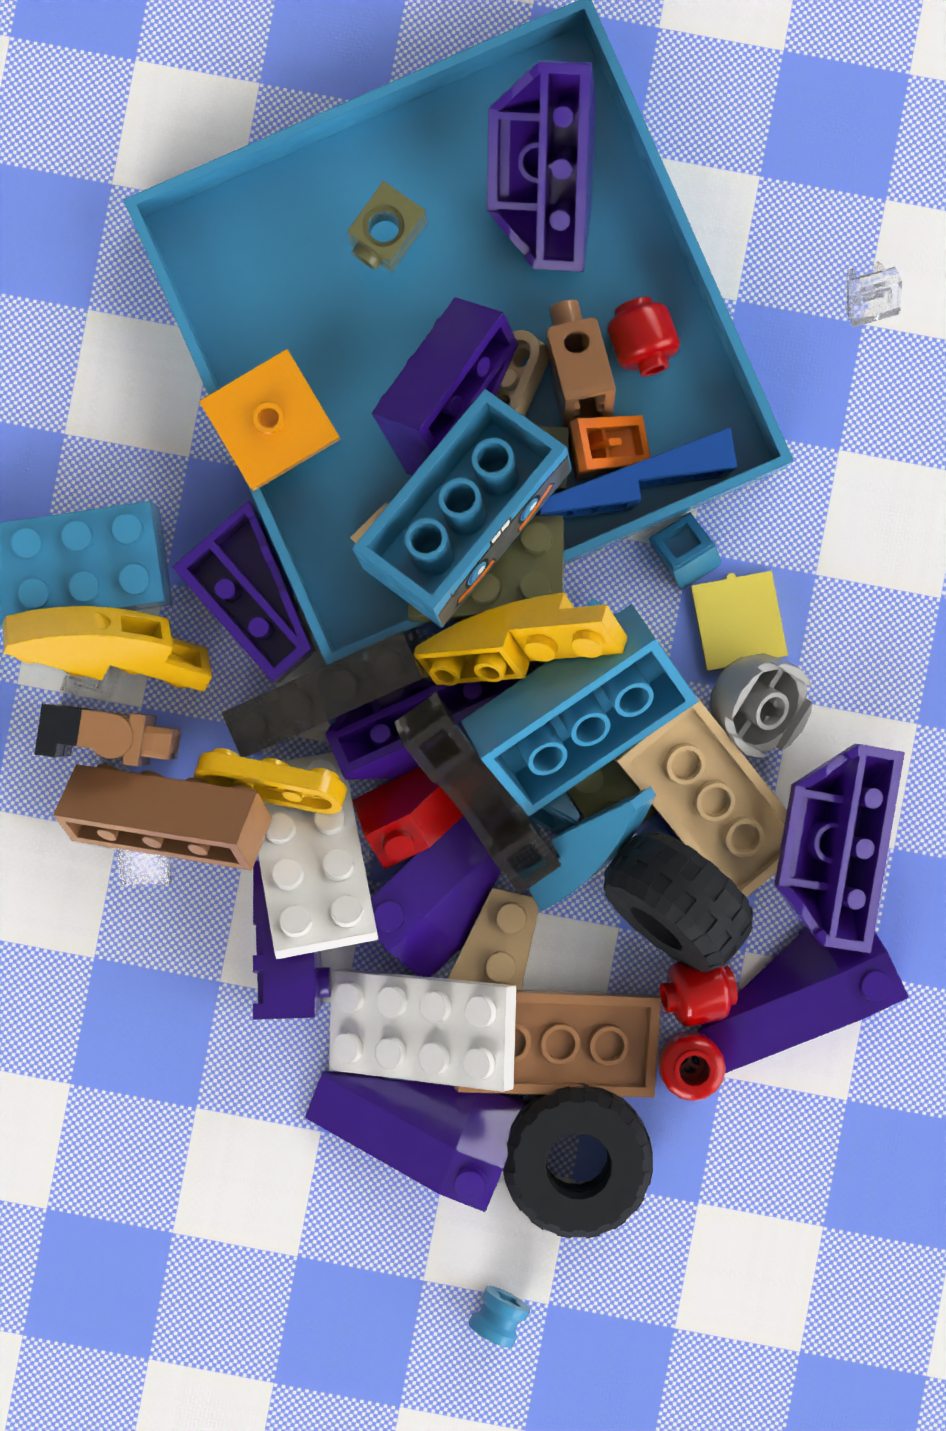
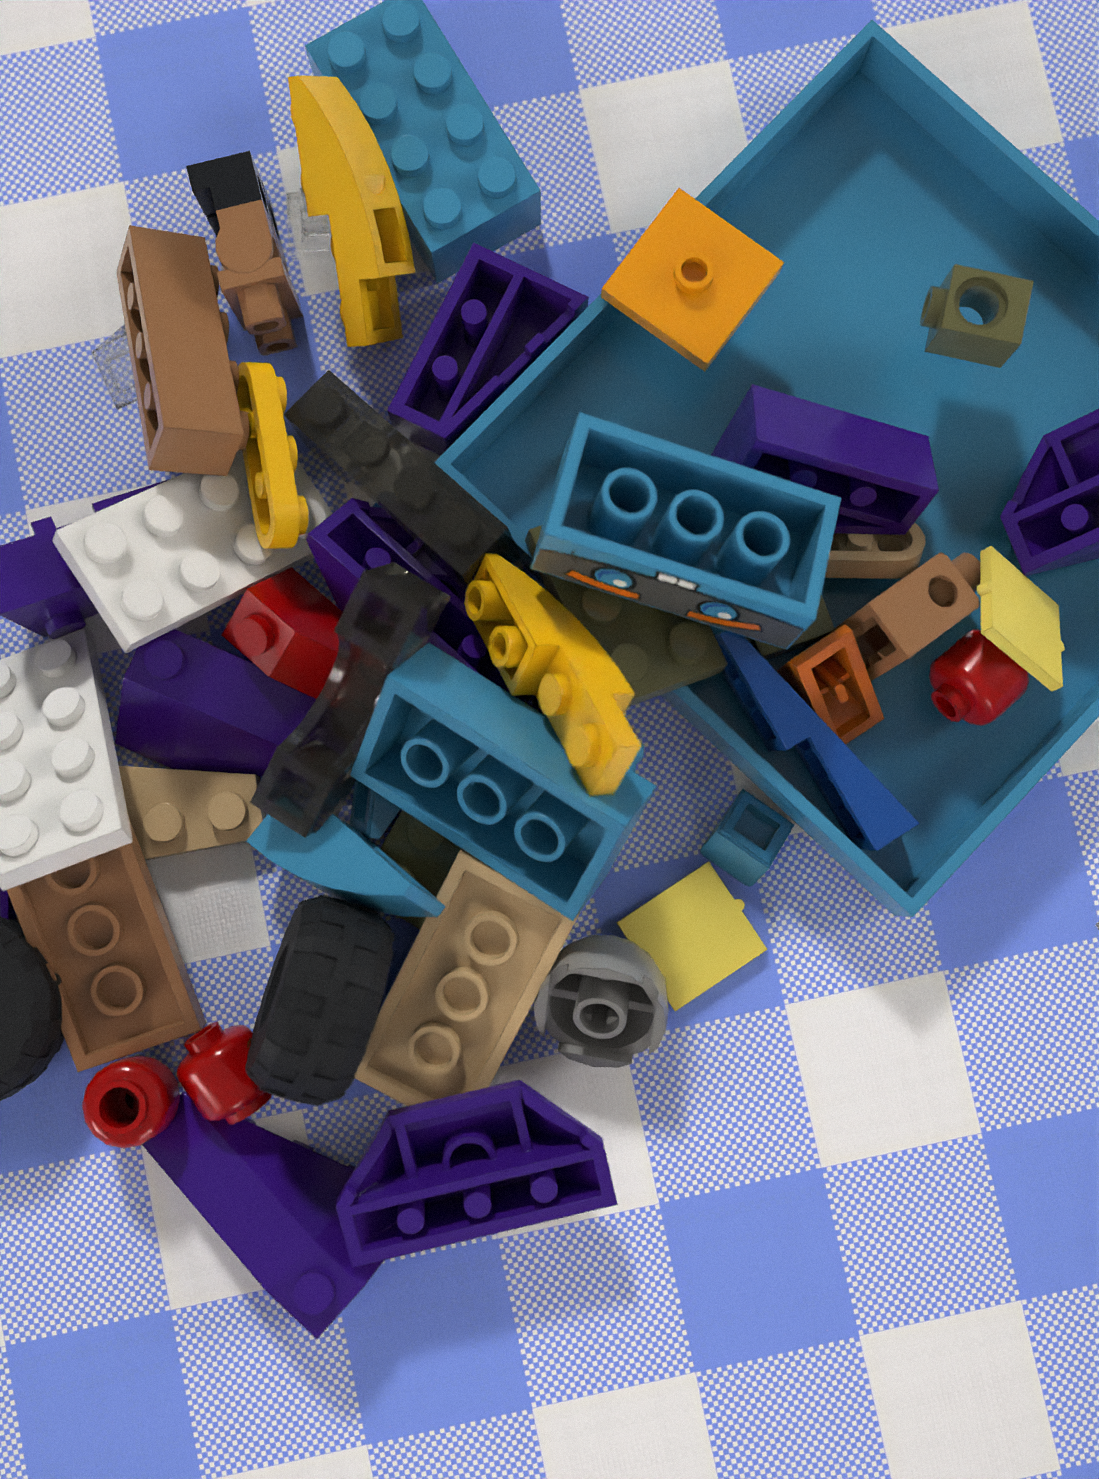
camera: 70 degrees right, 5 degrees down
none -> light yellow piece [976,546,1065,692]

